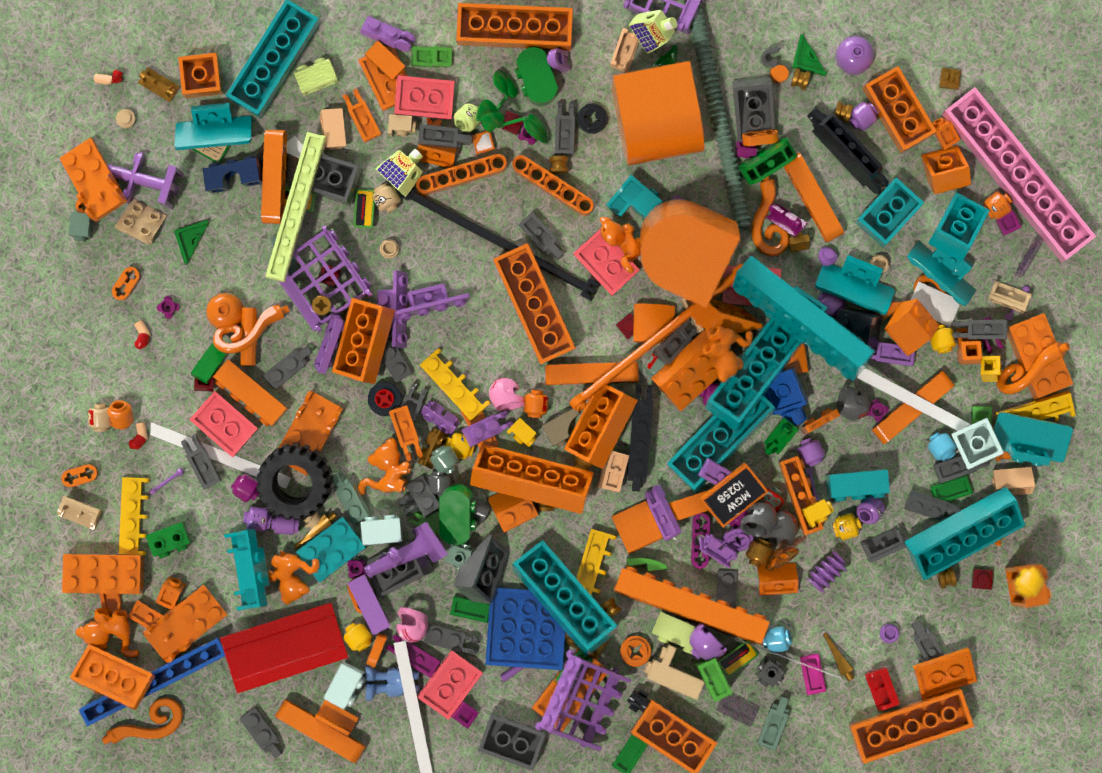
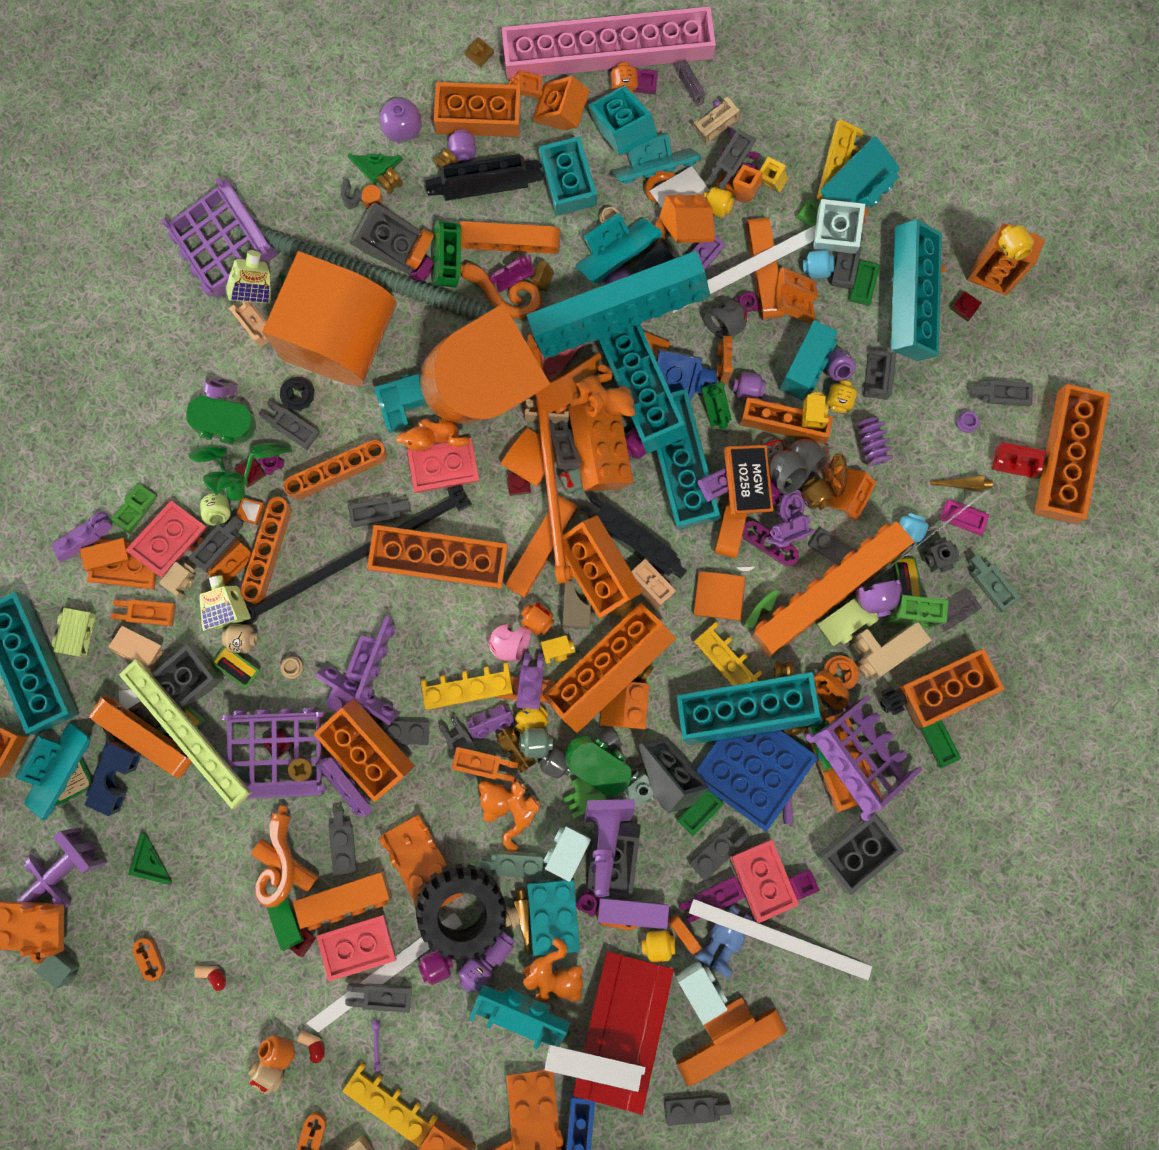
camera: 60 degrees left, 5 degrees down
tan hinge [115,199,167,245] -> none
green brick [145,522,192,559] -> none
orange bracket [156,576,186,610] -> none
magenta plate [157,296,180,319] -> none
orange cylinder [206,293,244,329] -> none
black wheel [368,382,402,416] -> none
bright pink helmet [396,607,428,643] -> none
dark grey hinge [399,475,439,519] -> none
orange brick [456,3,573,50] -> none
pearl gold wheel [550,156,568,174] -> none
medium lavender hinge [645,485,682,541] -> none
medium lavender plate [818,247,837,266] -> none
dark grey hinge [904,491,961,521] -> none
orange tile [913,647,977,700] -> none
pearl gold wheel [936,567,957,589] -> none
light nougat hinge [992,467,1035,496] -> none
orange plant [996,342,1070,394] -> none
orange brick [1007,313,1073,400] -> none
none -> white fence [544,1045,646,1092]
none -> orange slope [777,267,818,324]
none -> orange beam [814,671,850,710]

